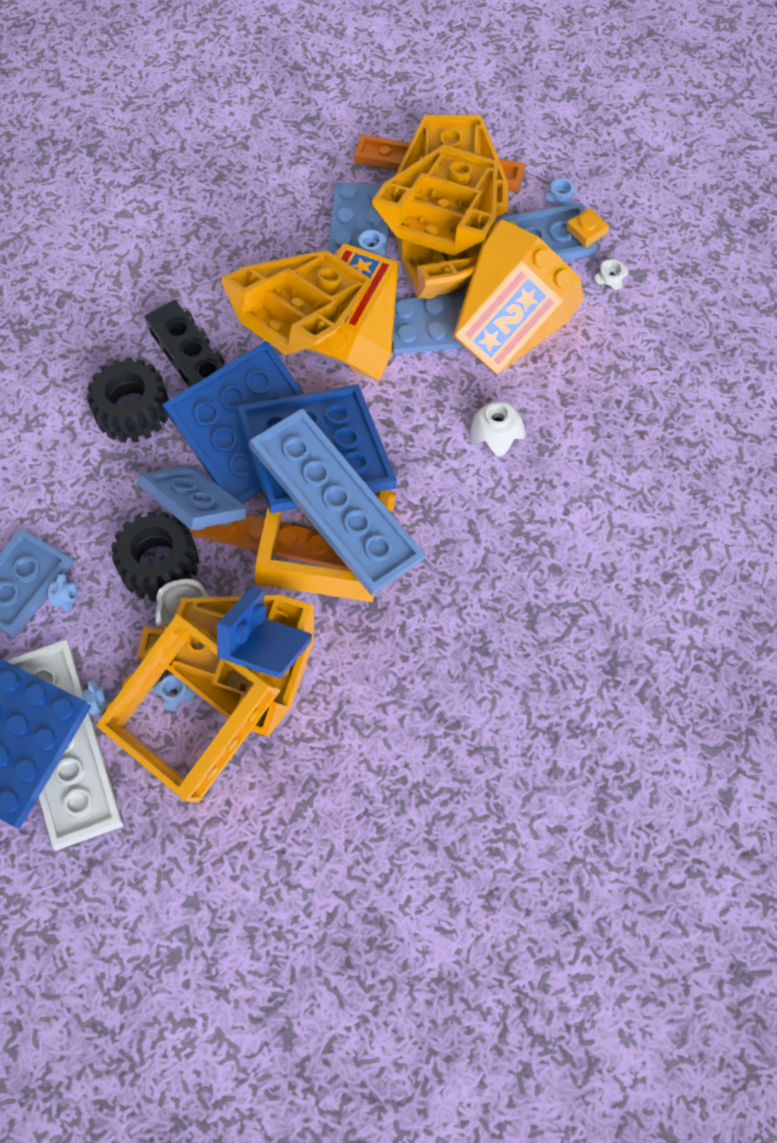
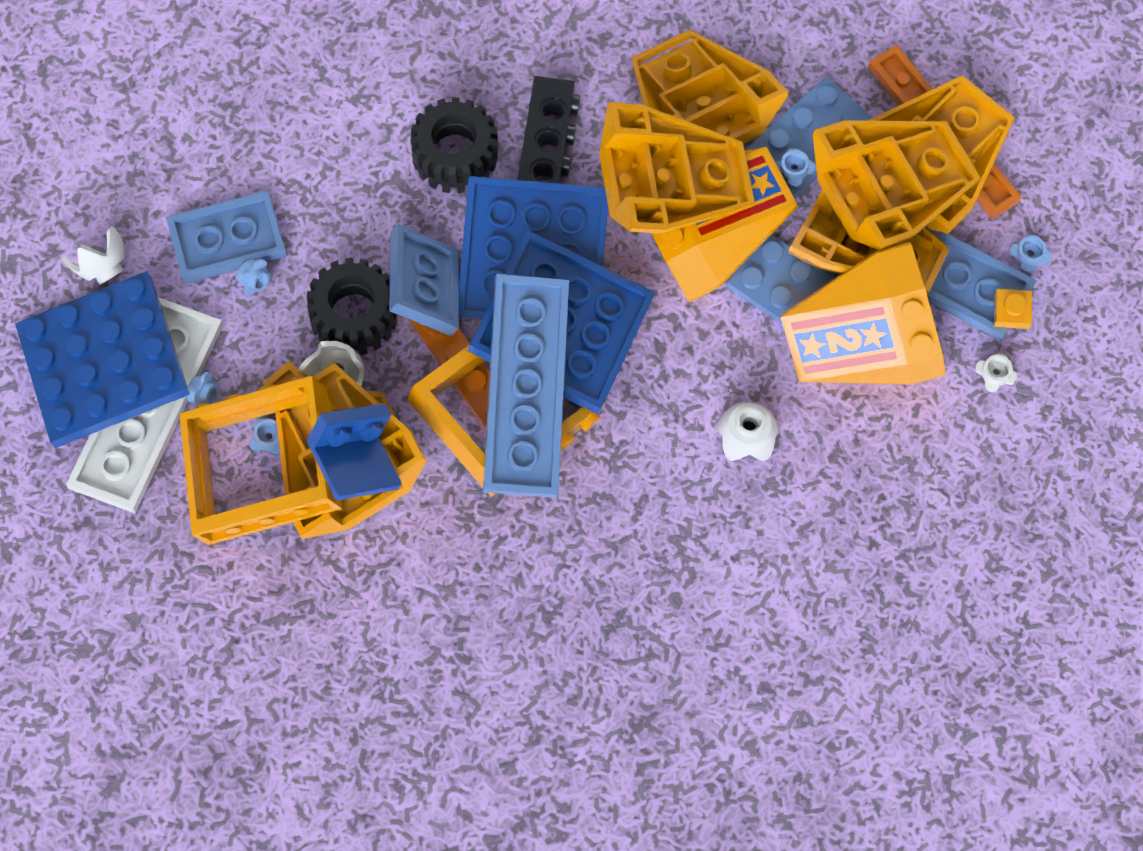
camera: 35 degrees right, 5 degrees up
none -> light orange wedge [631,30,788,144]

